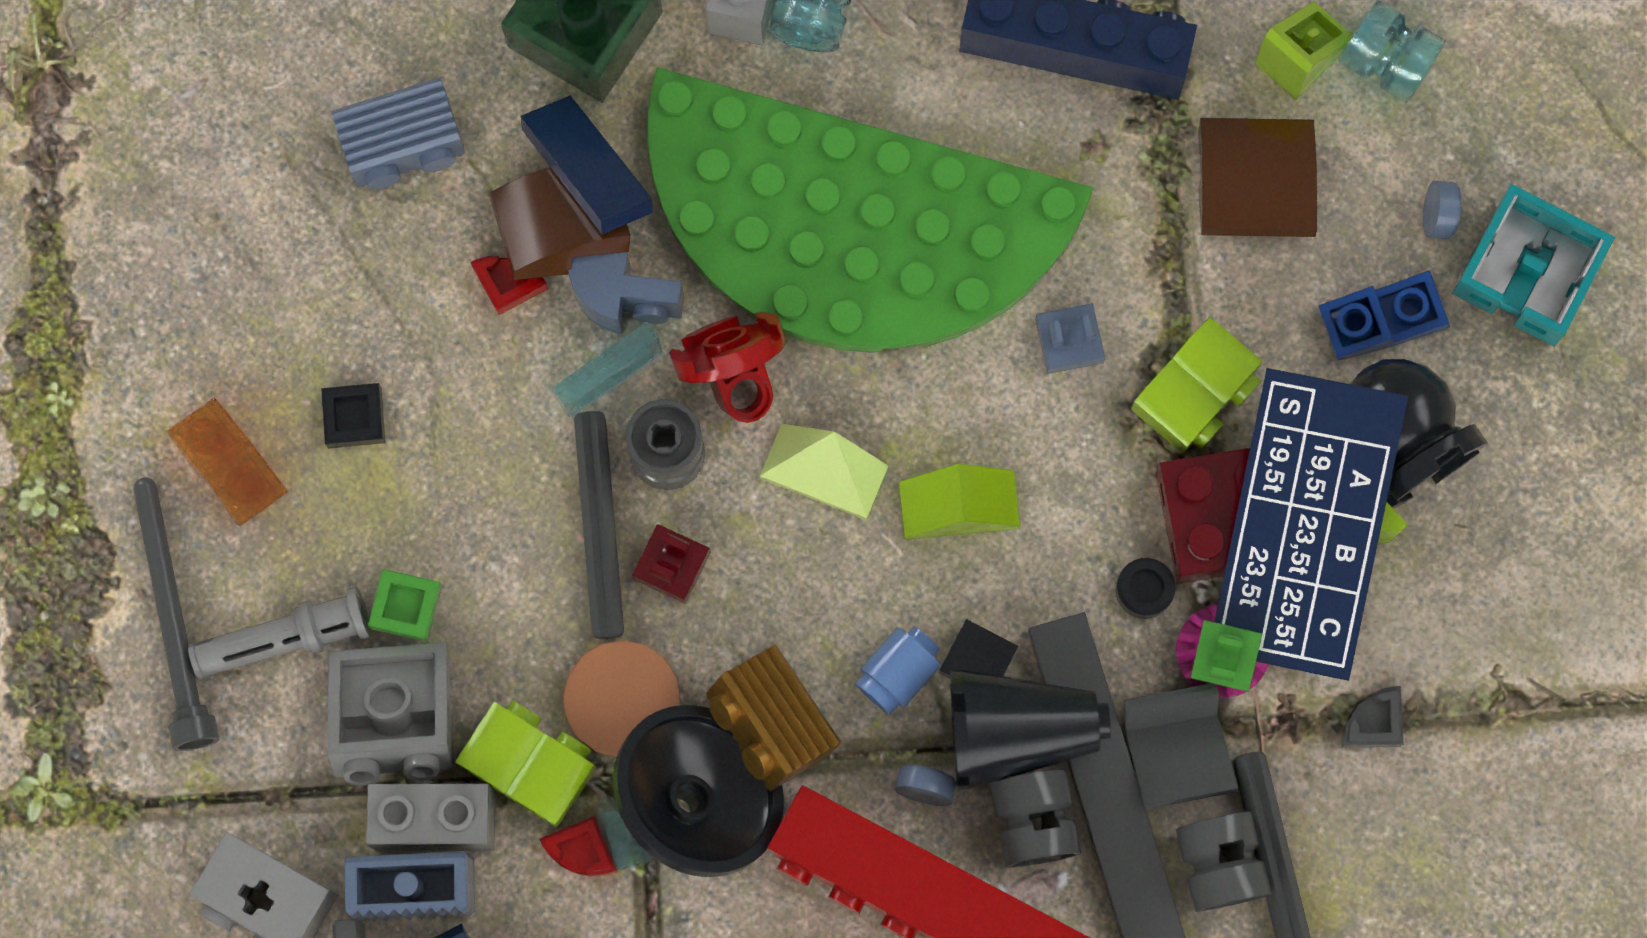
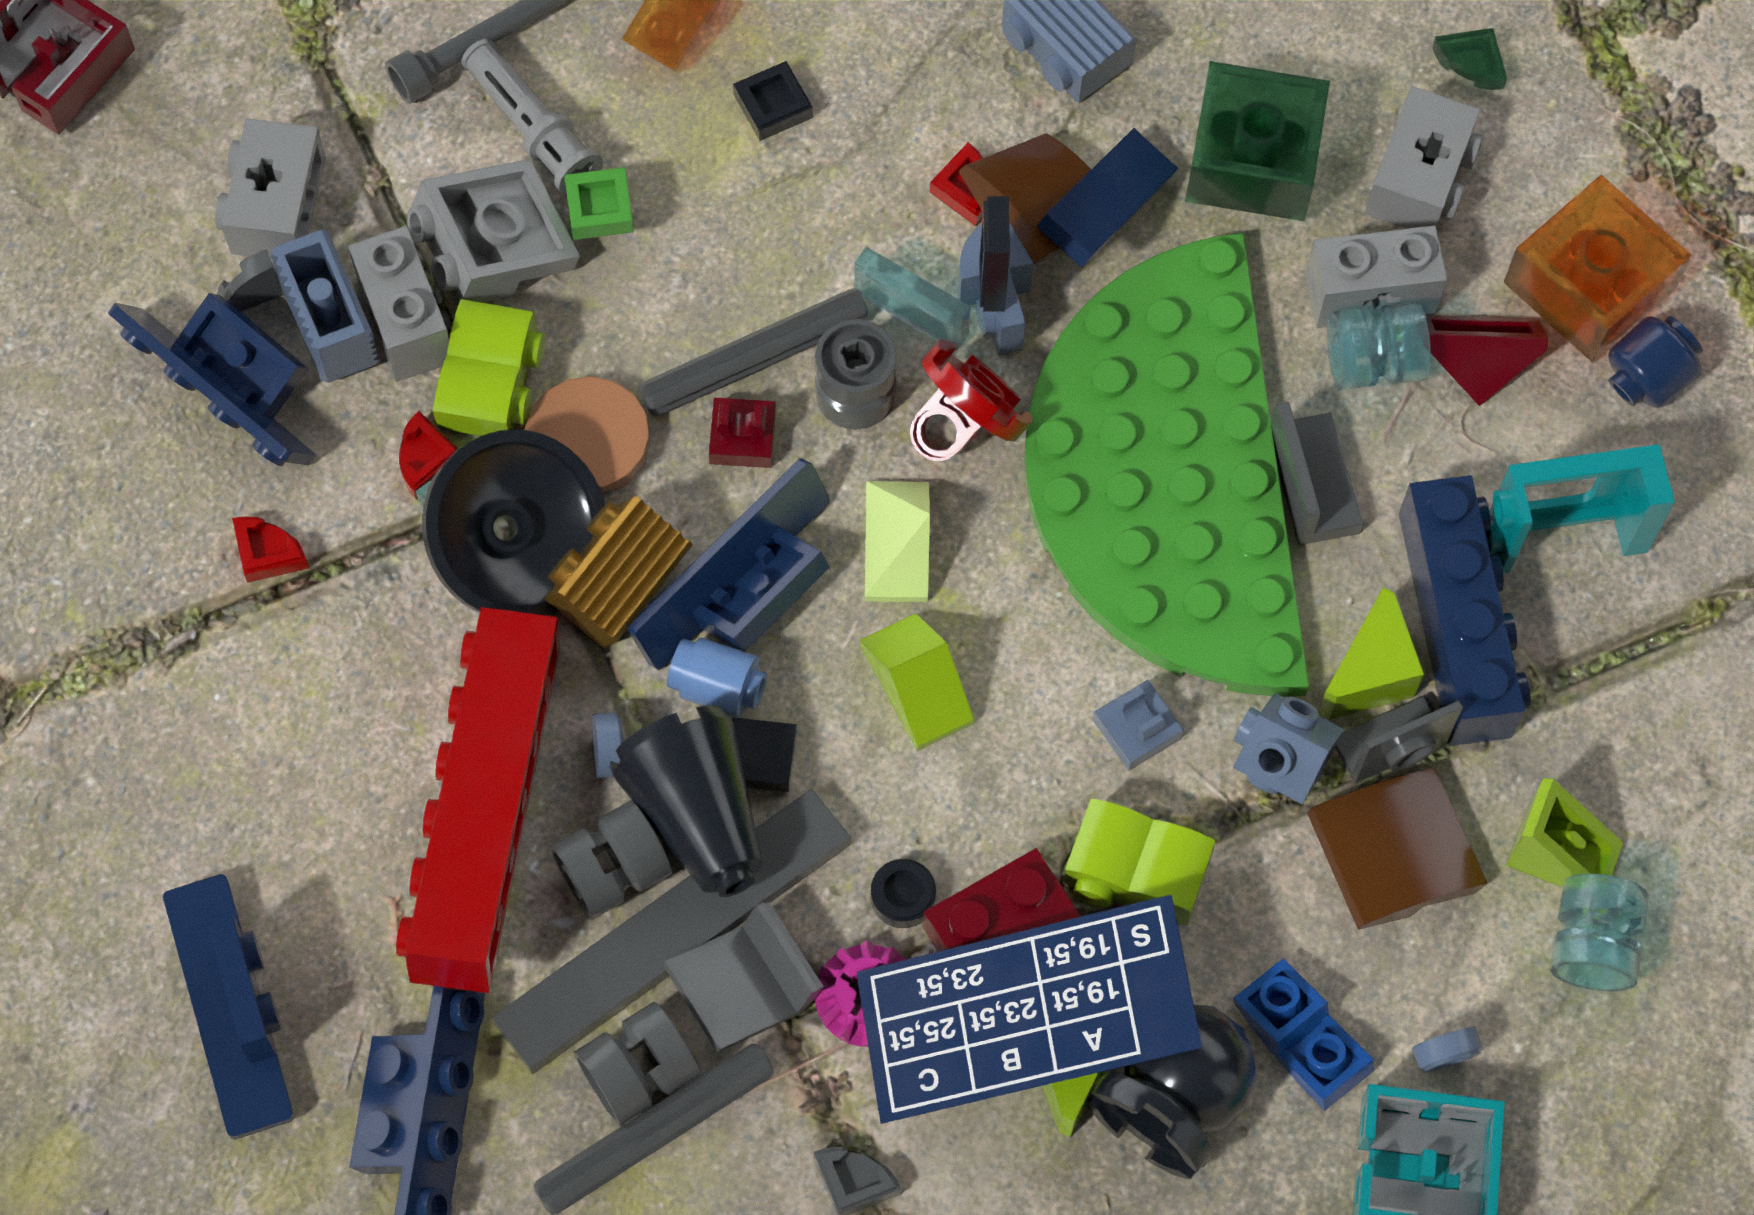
camera: 65 degrees right, 10 degrees down
bright green tile [1190,620,1262,692] -> none
none -> dark blue bracket [628,458,830,670]
none -> black tile [979,196,1010,312]
none -> sand blue brick [1233,693,1344,804]
none -> dark grey panel [1271,402,1363,545]
none -> lime slope [1318,587,1424,720]
none -> dark grey piece [1335,697,1463,784]

